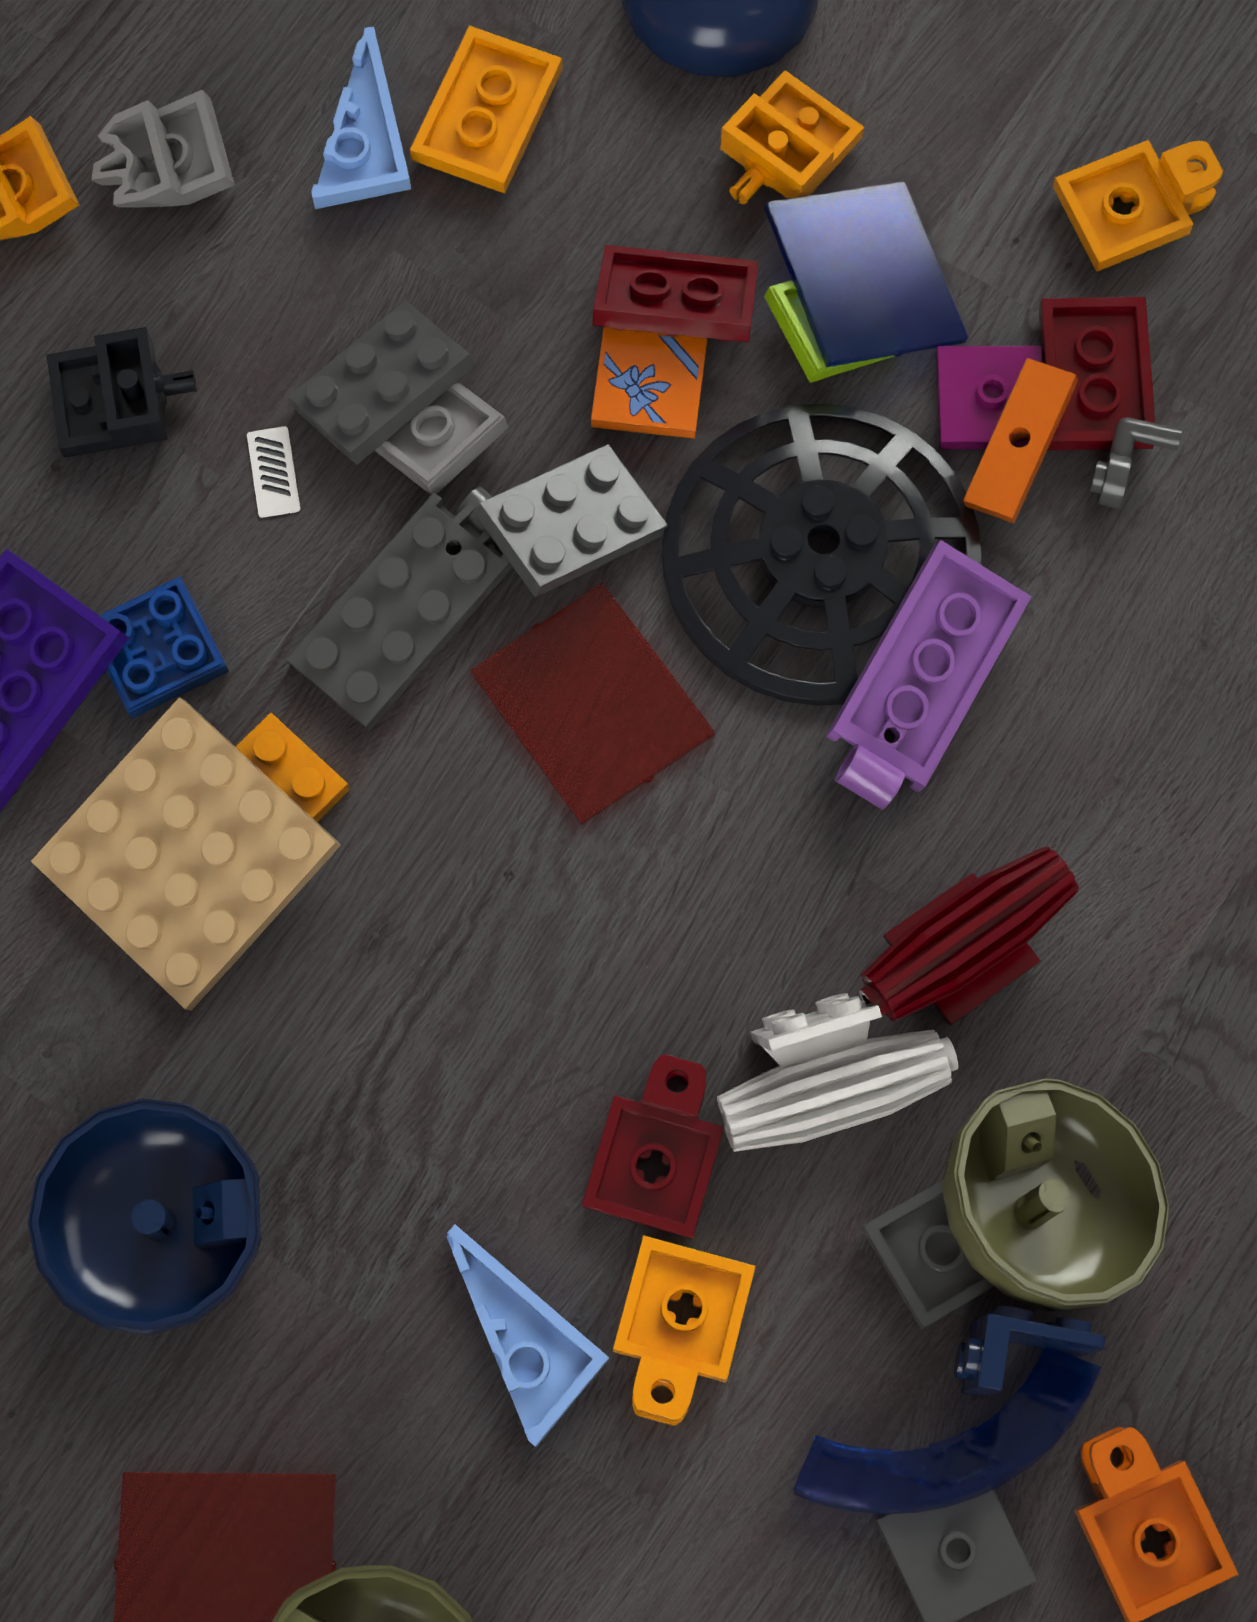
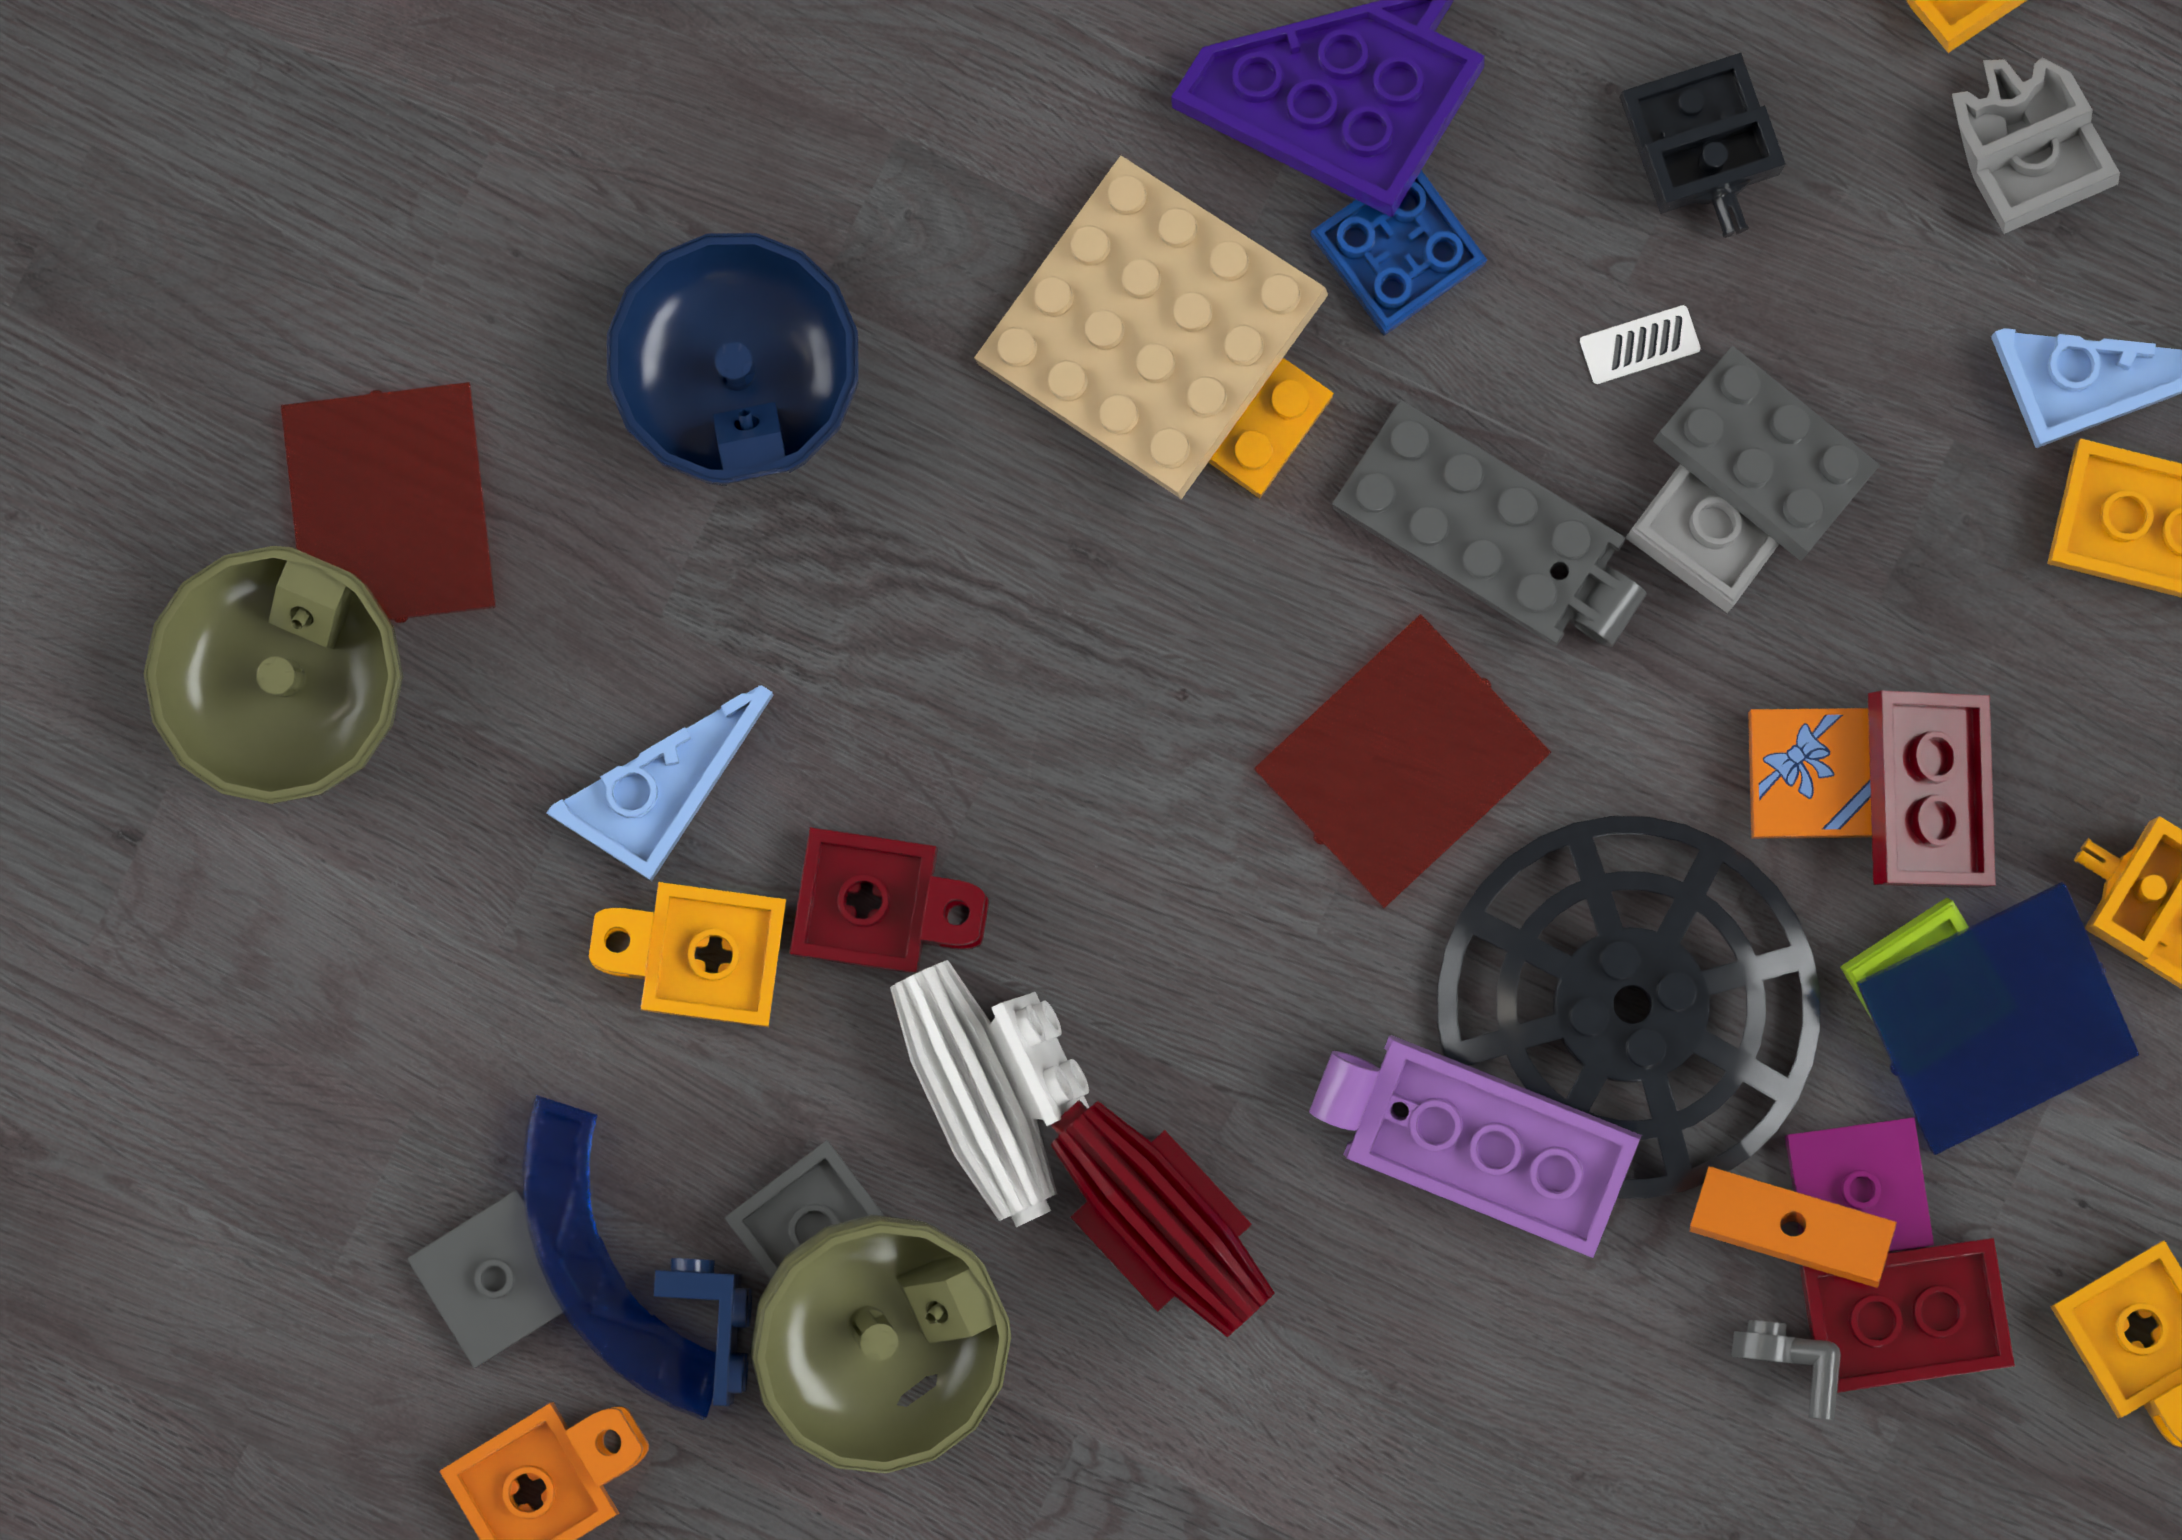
camera: 80 degrees right, 10 degrees up
plate [476,444,668,598] -> none

